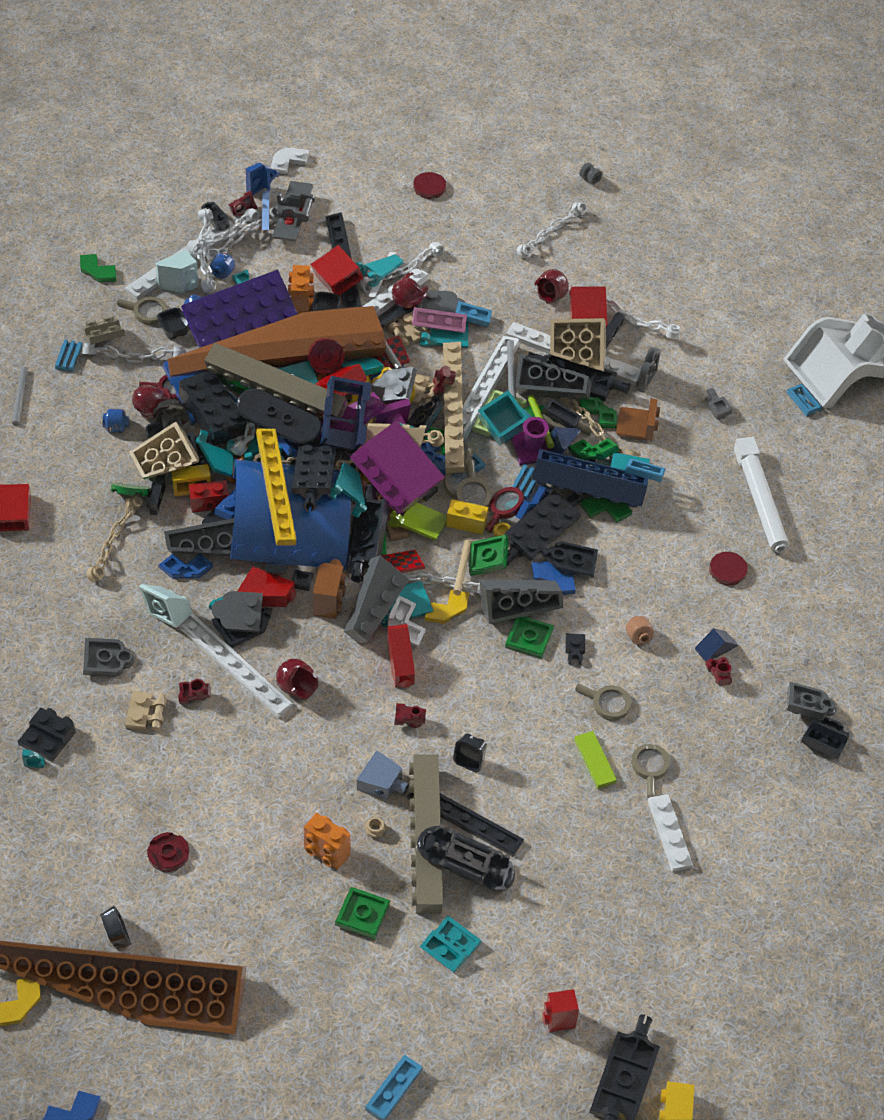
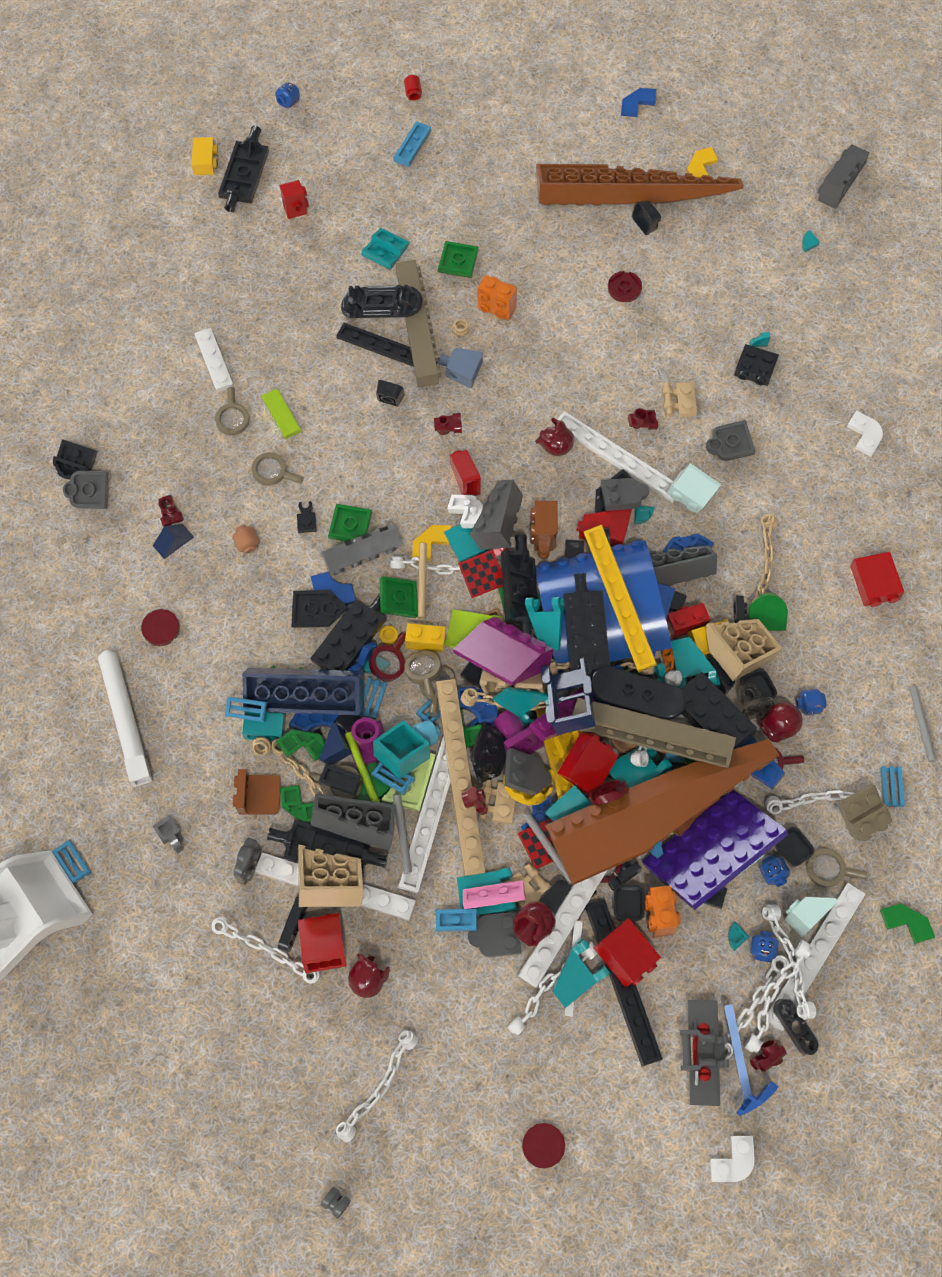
camera: 175 degrees right, 15 degrees up
none -> medium azure head [412,720,440,746]

